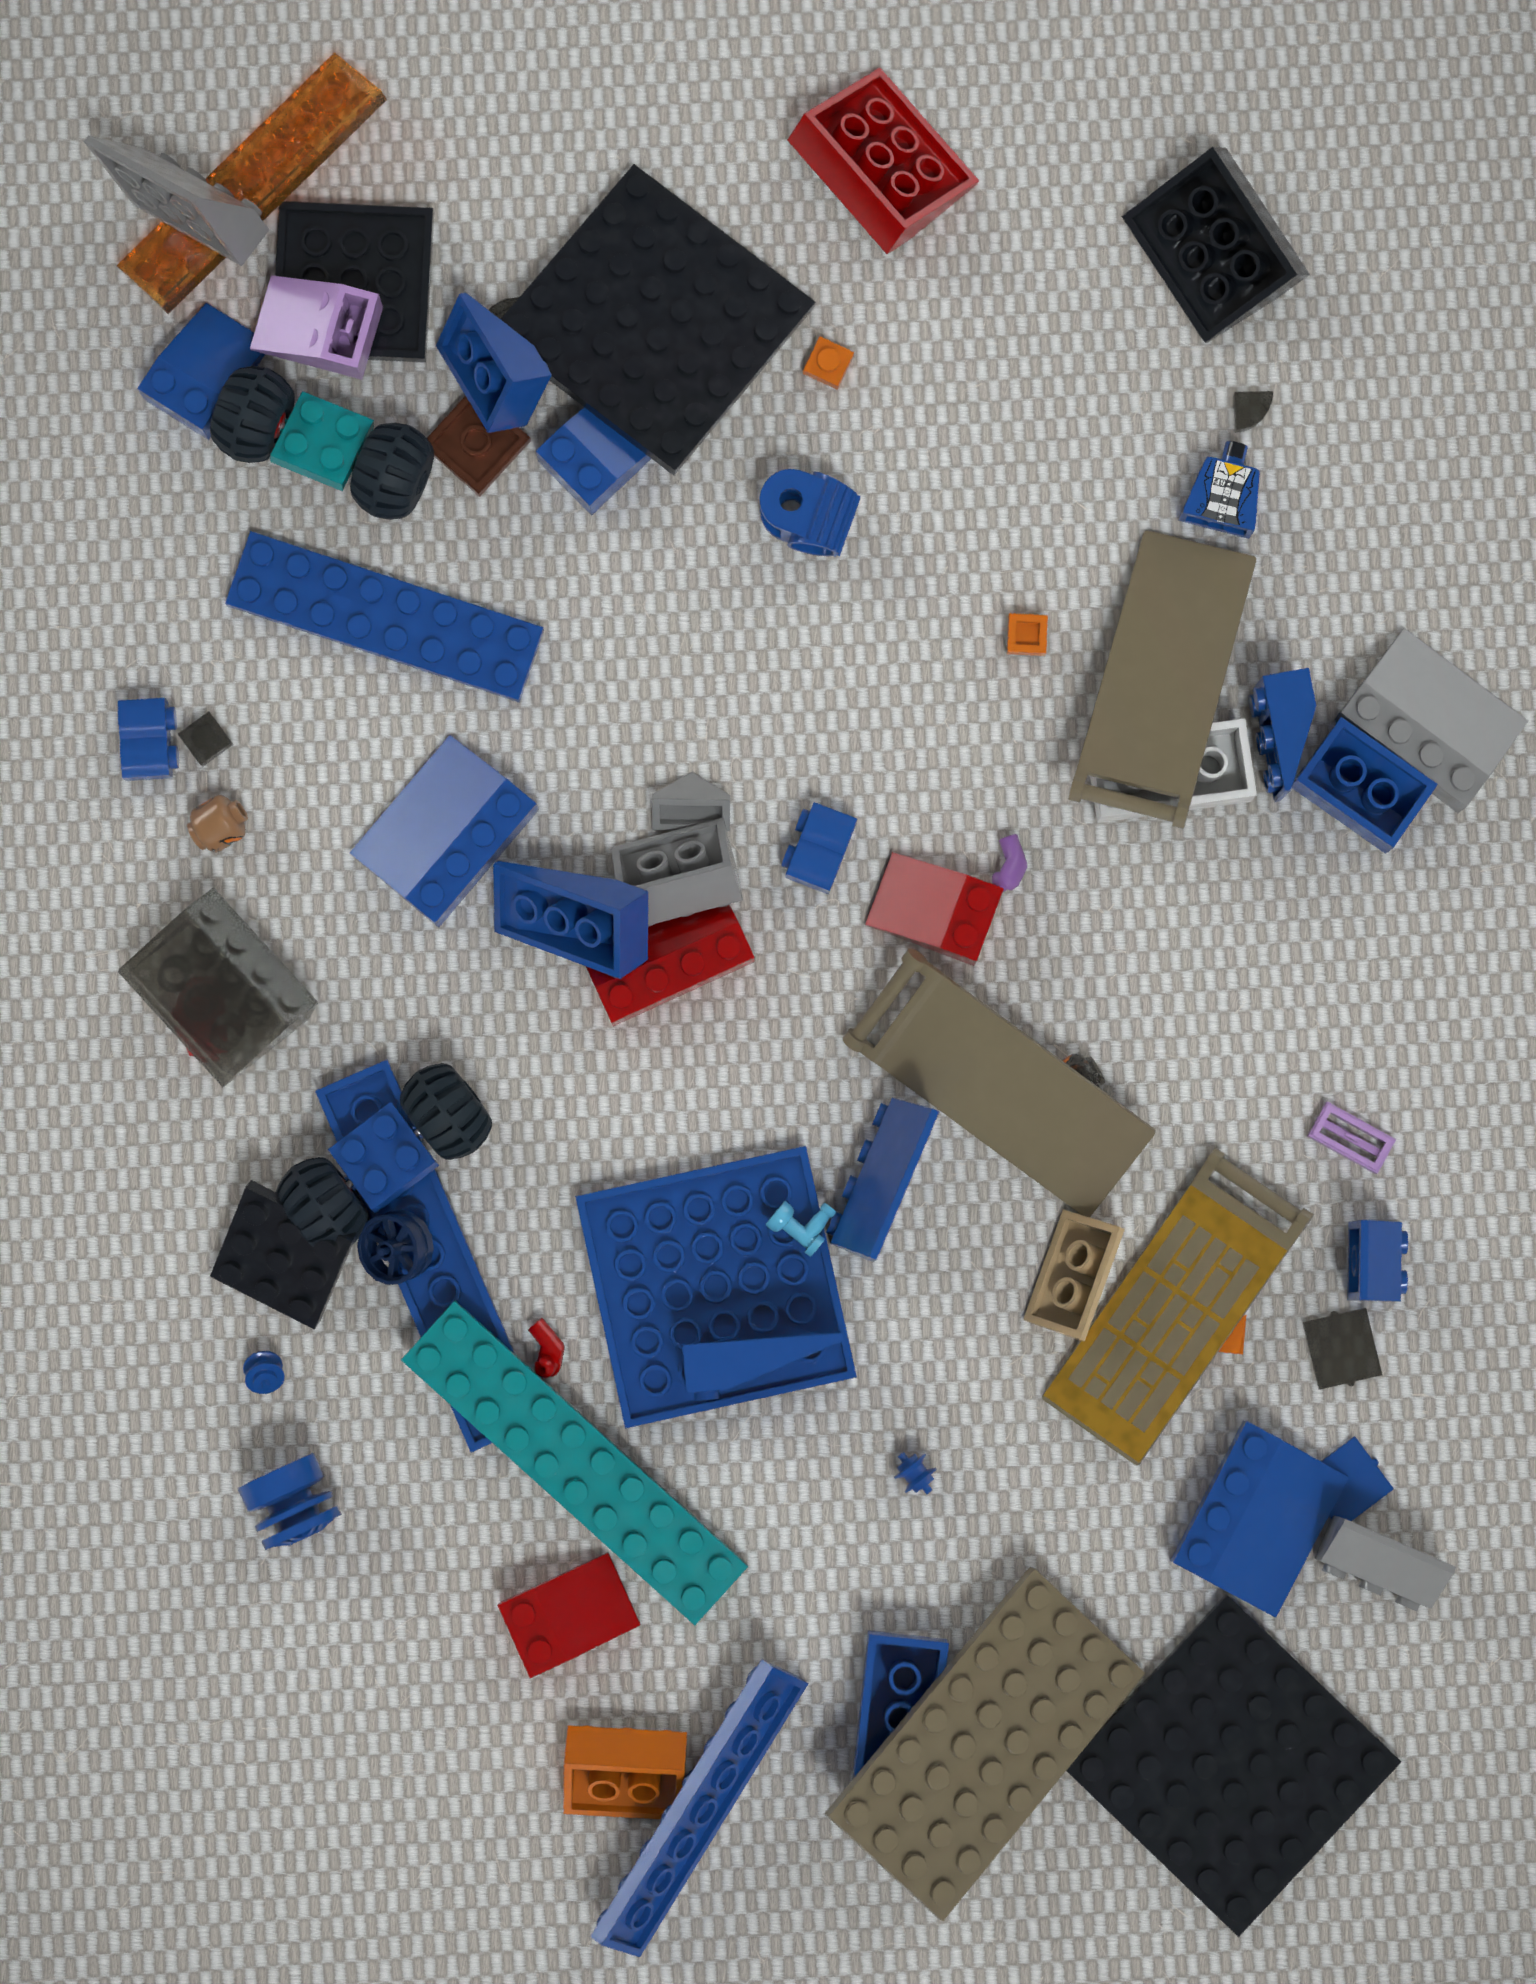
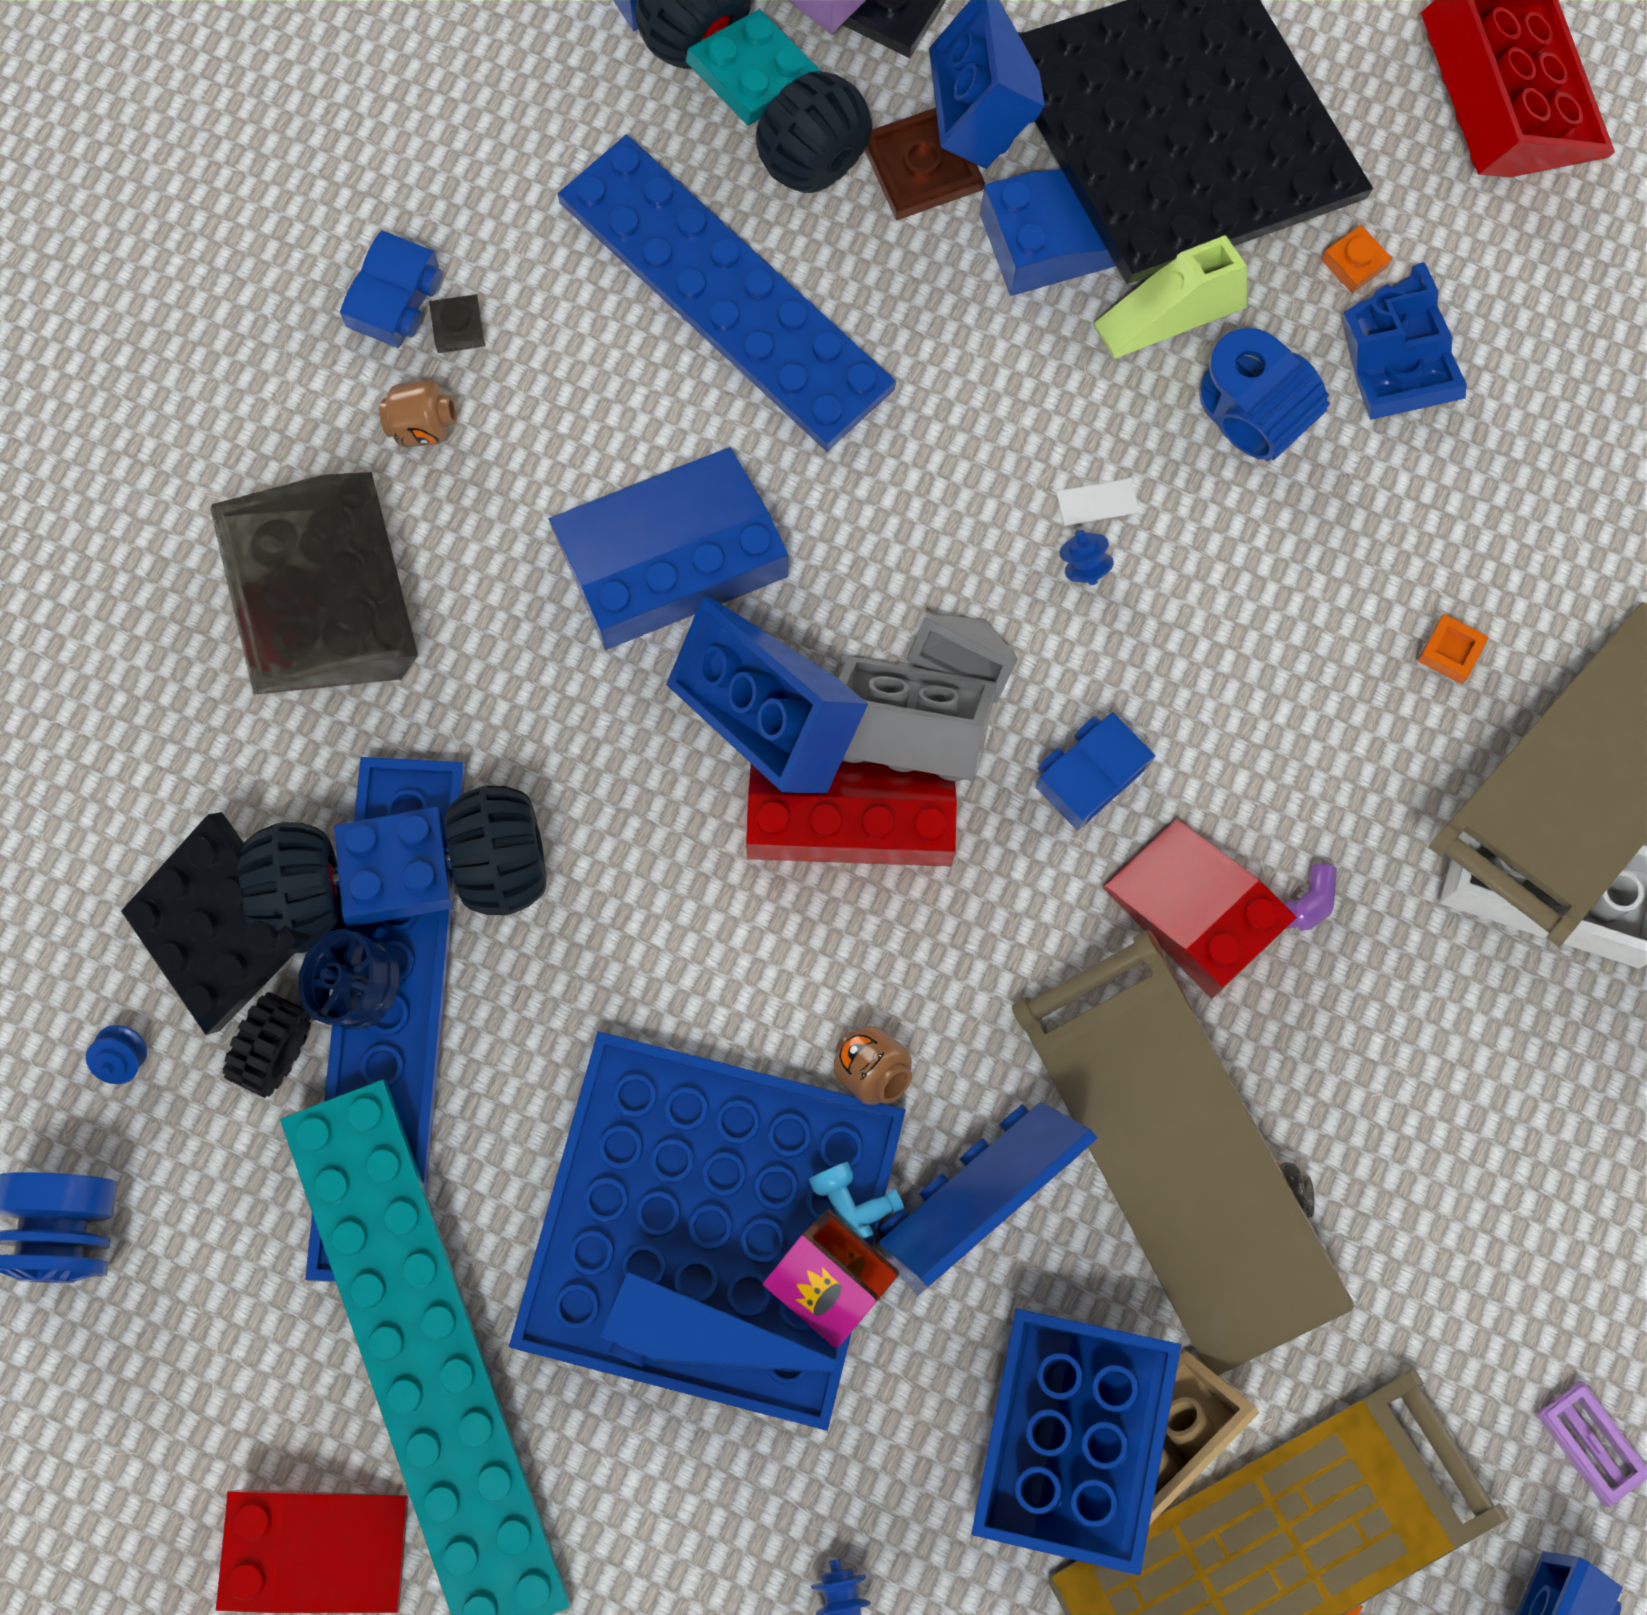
camera: 25 degrees right, 10 degrees down
red arm [528,1318,565,1378] -> none
none -> black tyre [223,992,311,1098]
none -> piece [762,1209,899,1348]
none -> medium nougat head [834,1026,912,1105]
none -> blue slope [971,1308,1182,1575]
none -> white sticker [1056,478,1140,526]
none -> blue wheel [1059,530,1114,585]
none -> yellowish green slope [1094,235,1247,359]
none -> blue slope [1343,262,1467,420]

